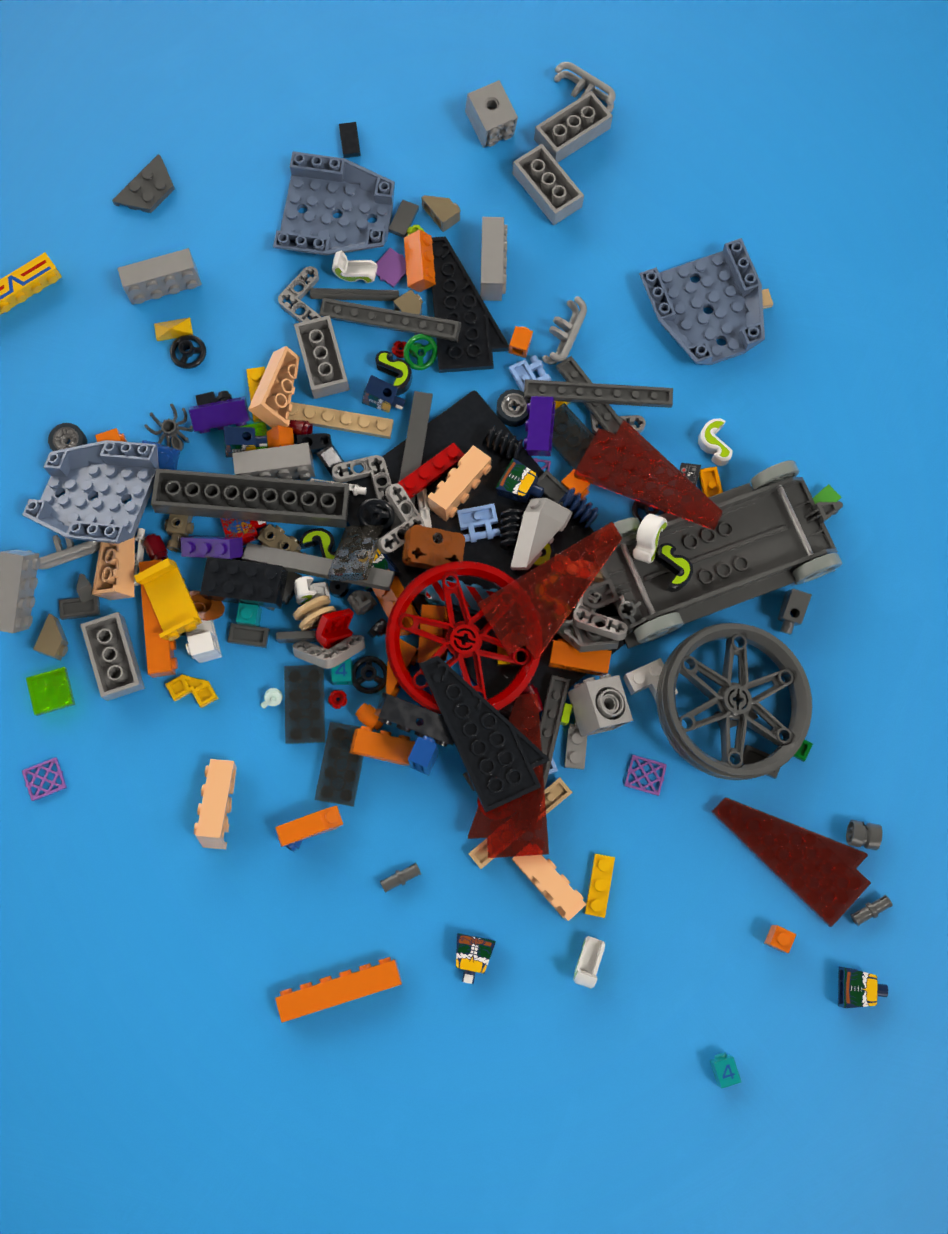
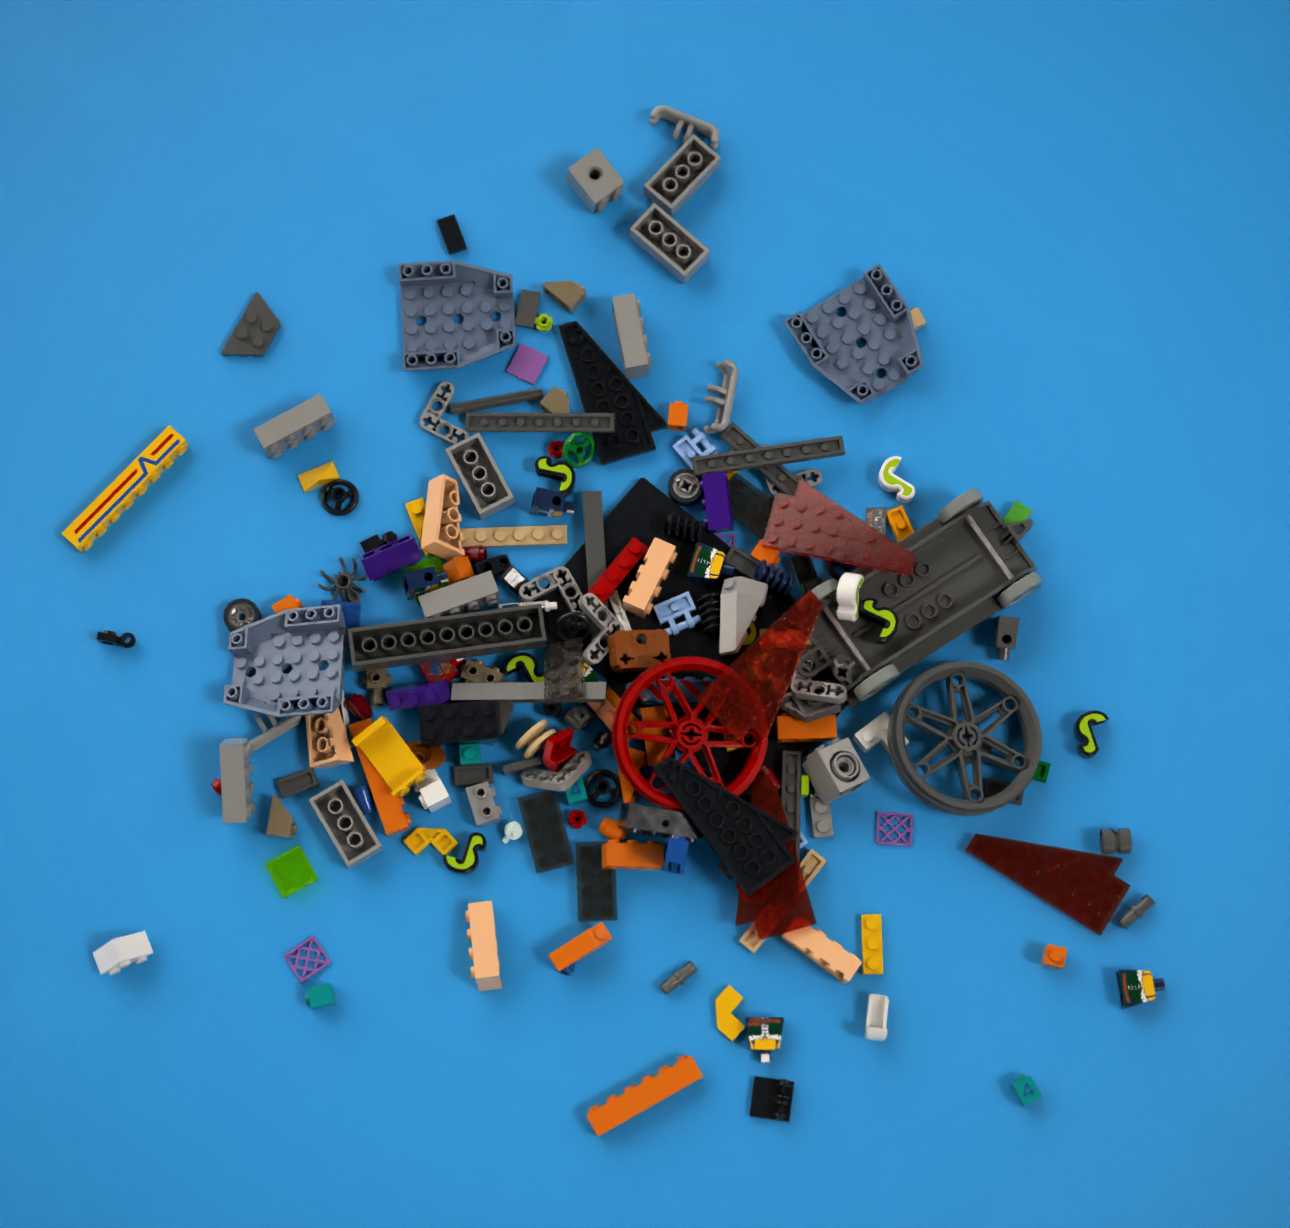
camera: 10 degrees left, 0 degrees up
dark grey slope [77,573,95,603] -> none
white animal [294,576,330,605] -> none
white animal [332,251,378,283] -> none
orange brick [404,229,436,292] -> none
none -> teal brick [305,983,336,1010]
none -> blue cone [352,785,375,815]
none -> black animal [443,832,487,875]
none -> light grey brick [465,781,502,828]
none -> yellow tile [716,985,745,1041]
none -> black hinge [749,1076,794,1122]
none -> black animal [790,552,822,595]
none -> black animal [1073,710,1109,759]

